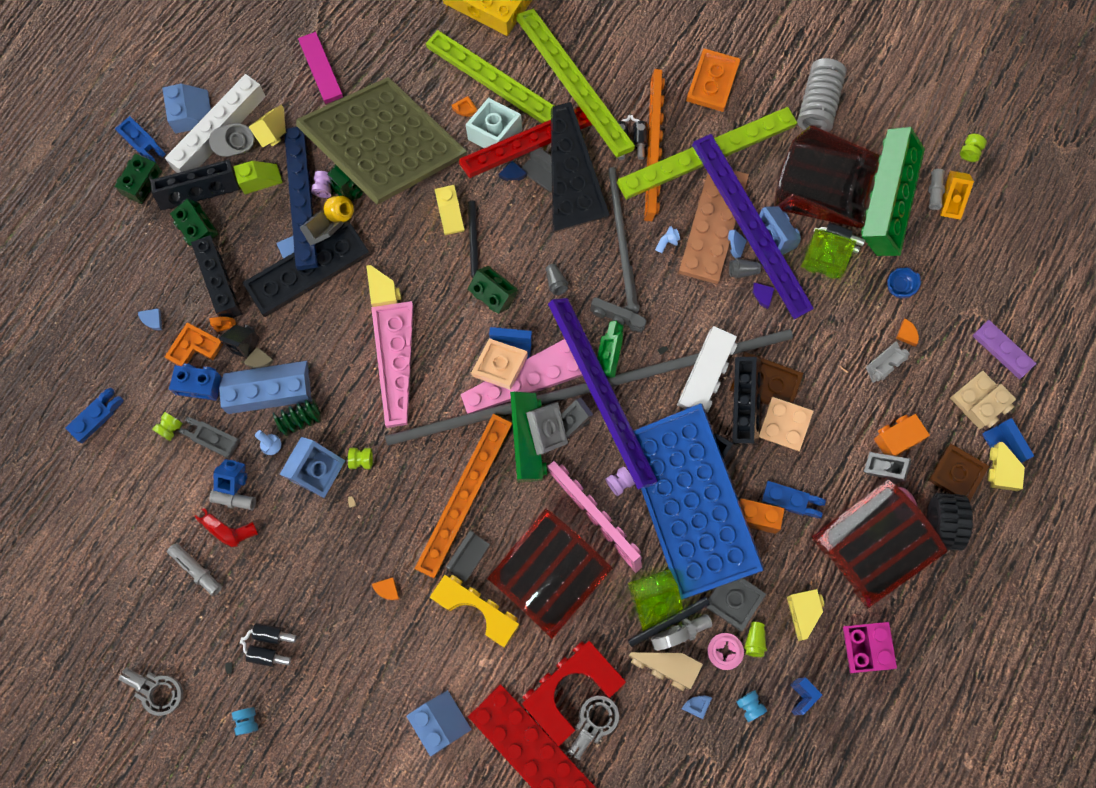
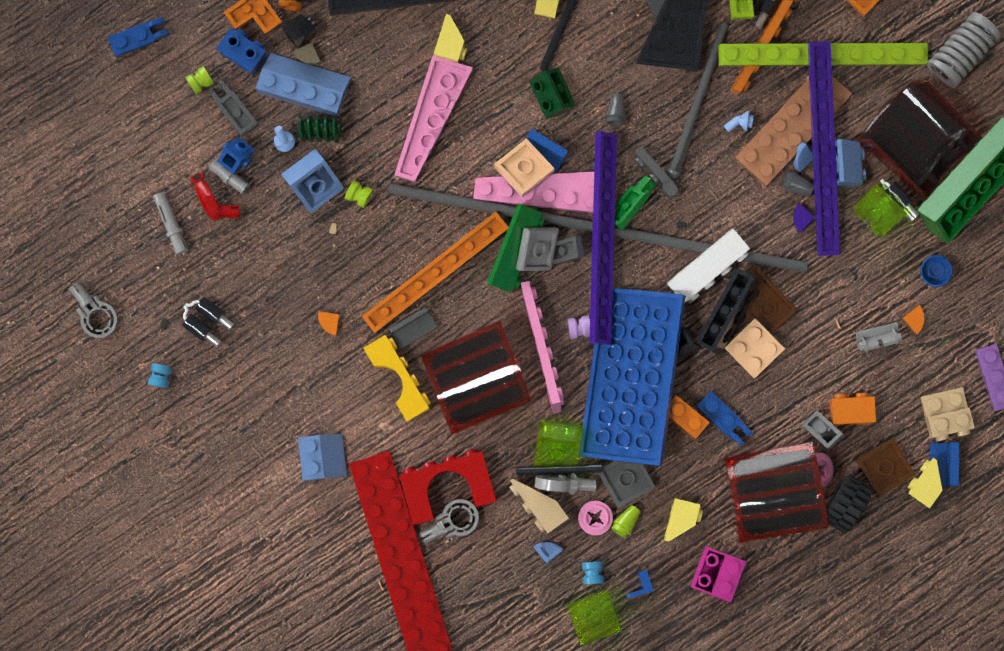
camera: 25 degrees right, 10 degrees up
none -> clear neon green slope [566,590,621,645]

